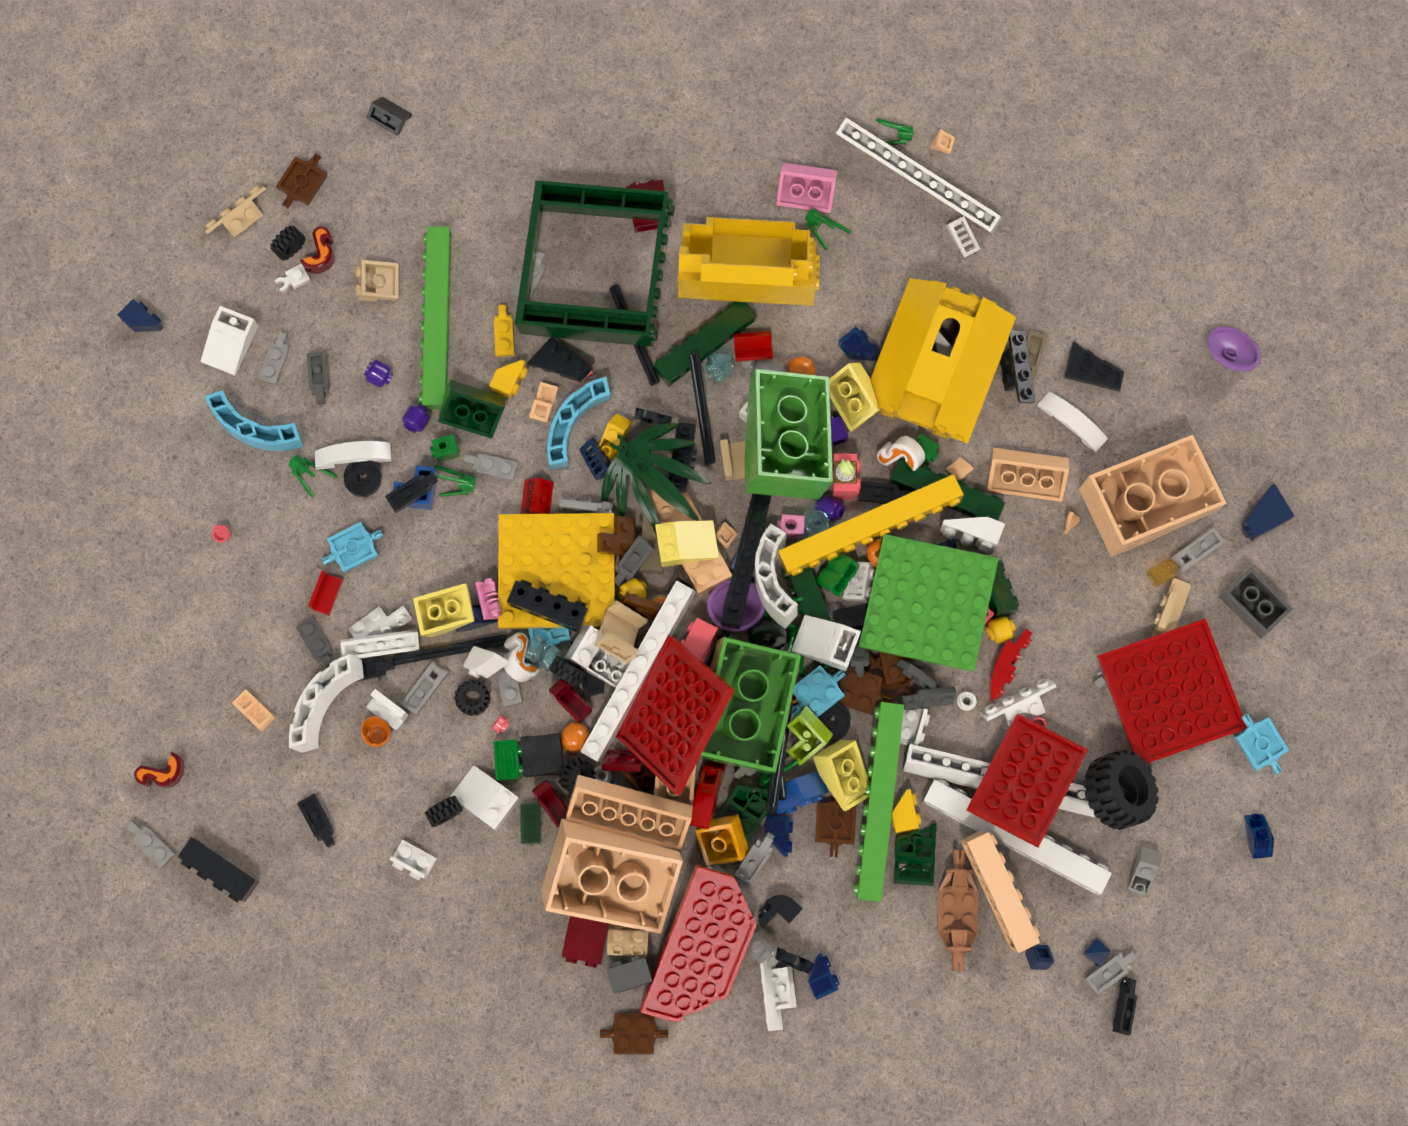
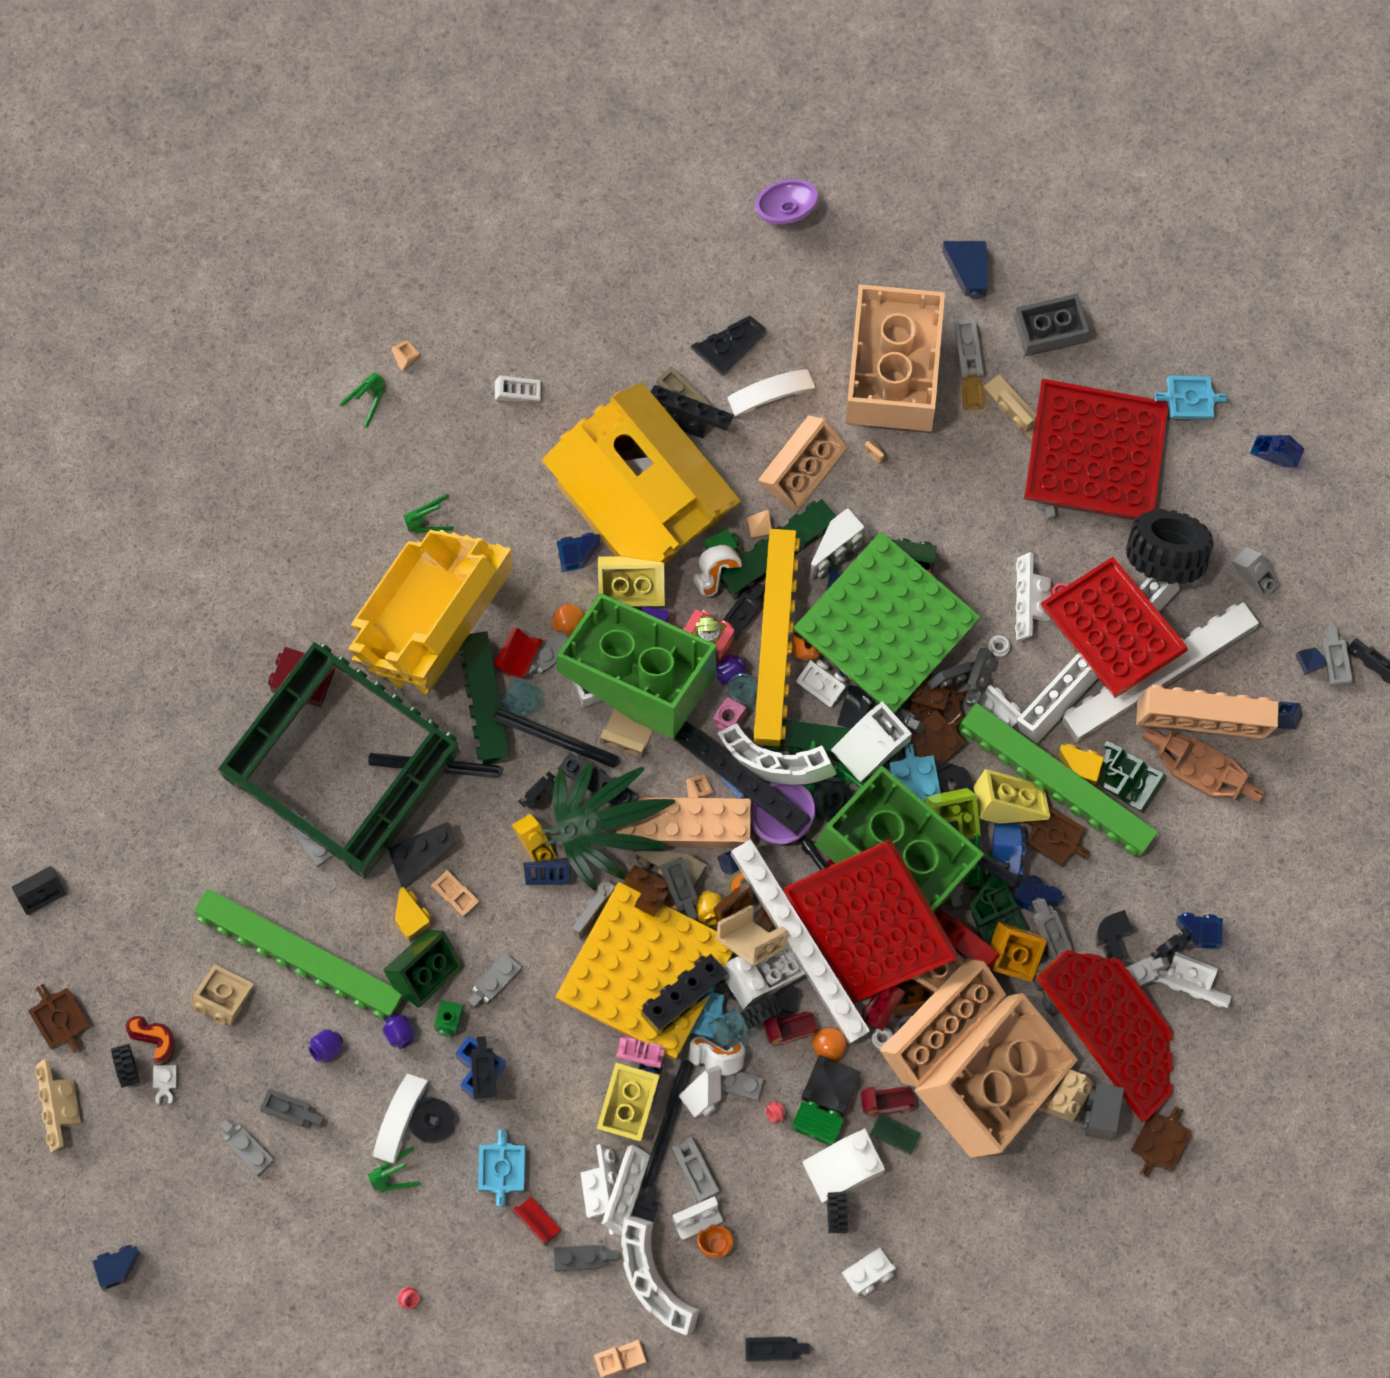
camera: 65 degrees left, 5 degrees down
white slope [200,306,259,376] -> none
medium azure brick [205,390,304,451] -> none
green plant [434,465,475,497] -> none
black tyre [454,679,491,716] -> none
yellow hinge [494,305,515,357] -> none
red panel [520,477,554,514] -> none
medium azure brick [547,377,610,470] -> none
black tyre [557,756,596,793] -> none
dark red brick [561,916,610,968] -> none
light yellow slope [655,520,719,567] -> none
coral brick [680,618,718,663] -> none
bright pink slope [776,163,837,213] -> none
green brick [816,553,860,597] -> none
white brick [836,118,1002,234] -> none
yellow head [985,616,1016,644] -> none
red slope [989,629,1032,702] -> none

